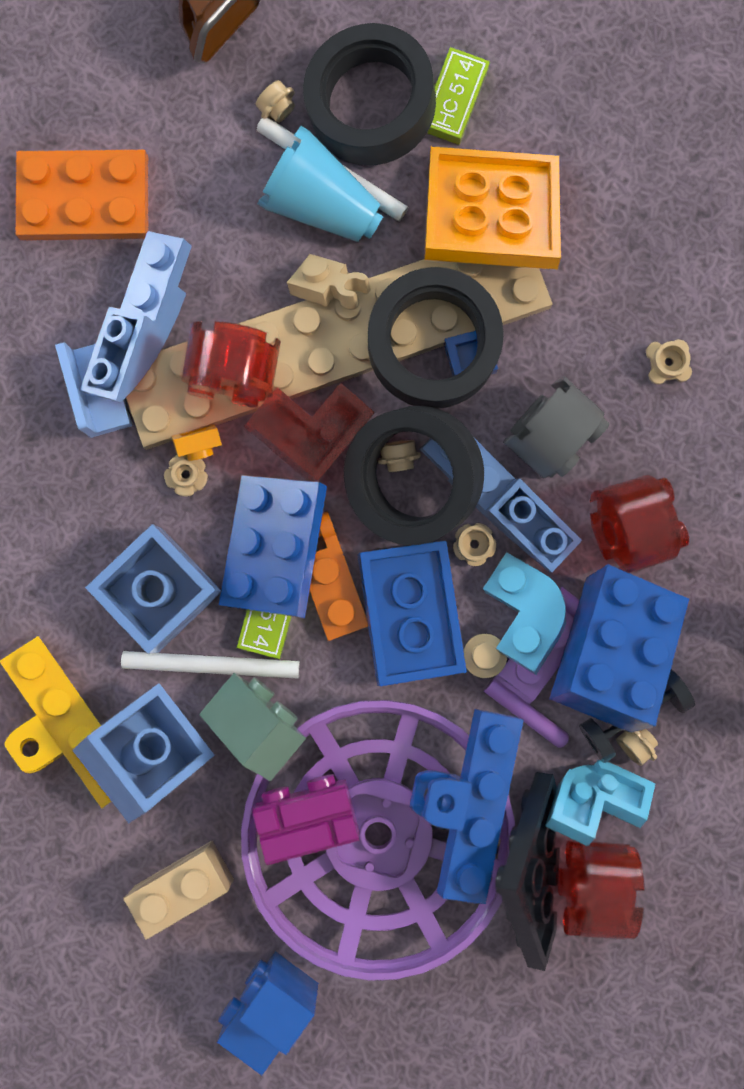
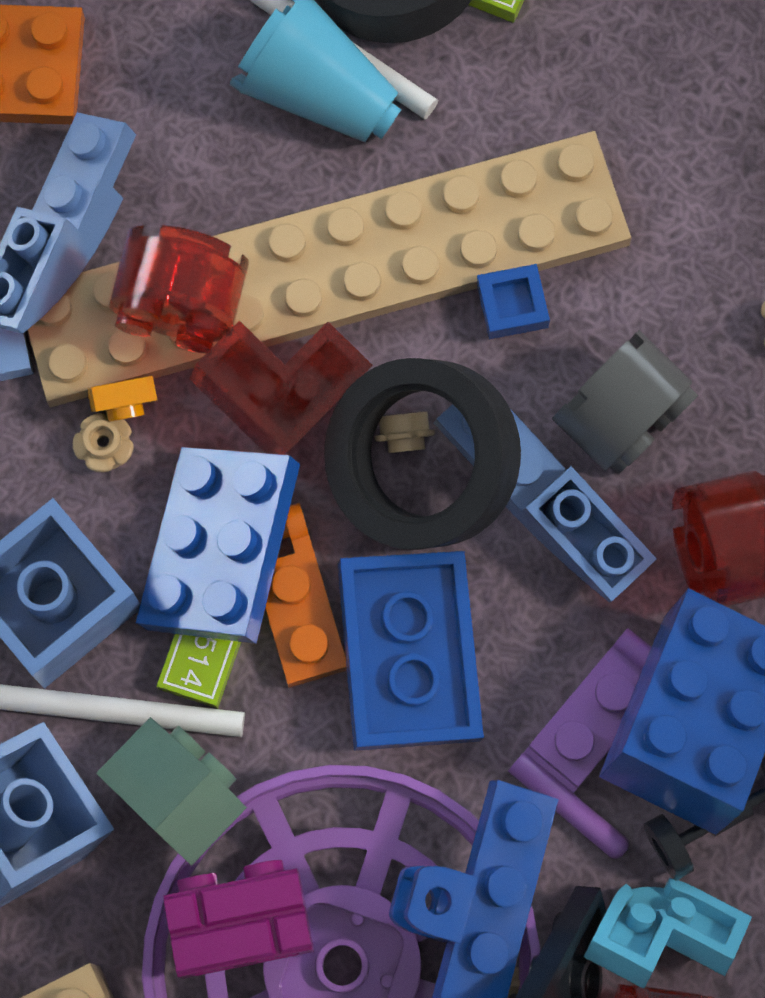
camera: 10 degrees right, 10 degrees down
tan plate [287,254,371,309] -> none
black tyre [368,267,504,409] -> none
light orange plate [424,147,561,270] -> none
tan plate [453,523,496,566] -> none
tan plate [463,634,507,678] -> none
medium azure plate [483,552,566,675] -> none
tan plate [616,729,658,766] -> none

